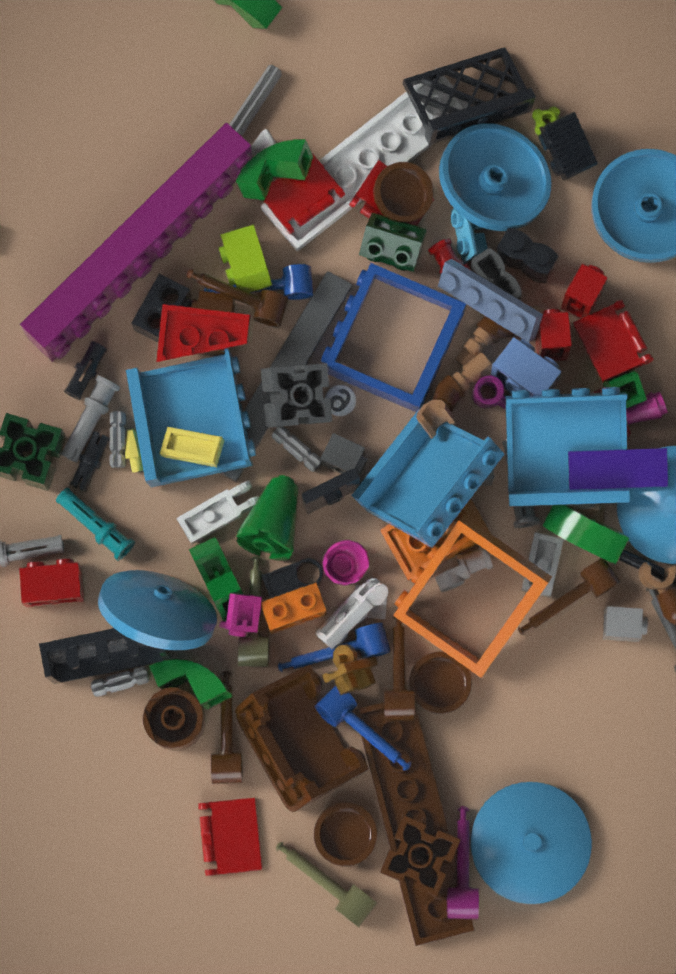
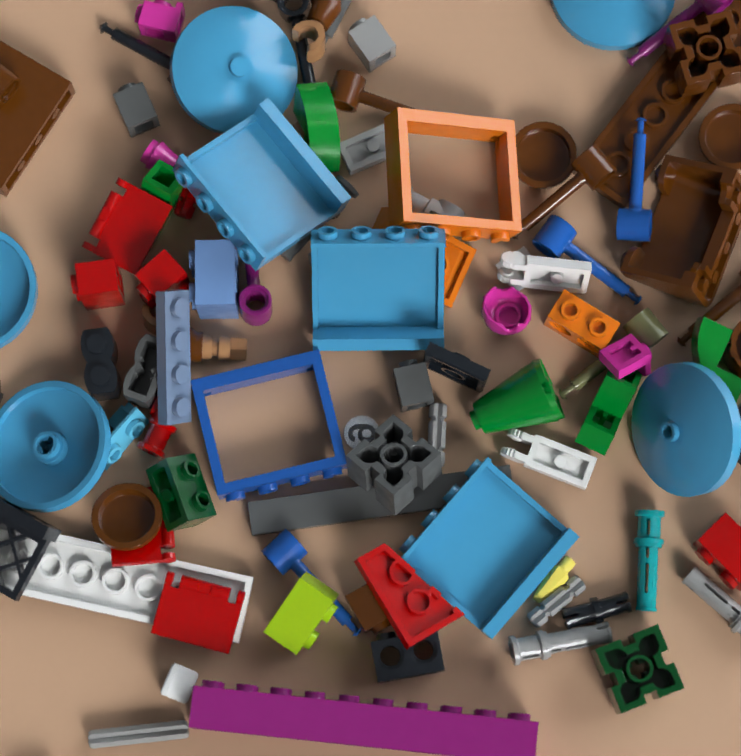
camera: 135 degrees left, 0 degrees up
black pin [64,341,108,400] -> none
light yellow tile [159,427,225,468] -> none
reddish brown piece [187,268,289,328] -> none
green brick [236,139,313,200] -> none
black piece [262,558,323,599] -> none
pearl gold hips [322,644,378,695] -> none
medium nougat piece [416,352,491,439] -> none
dark purple sticker [568,448,668,490] -> none

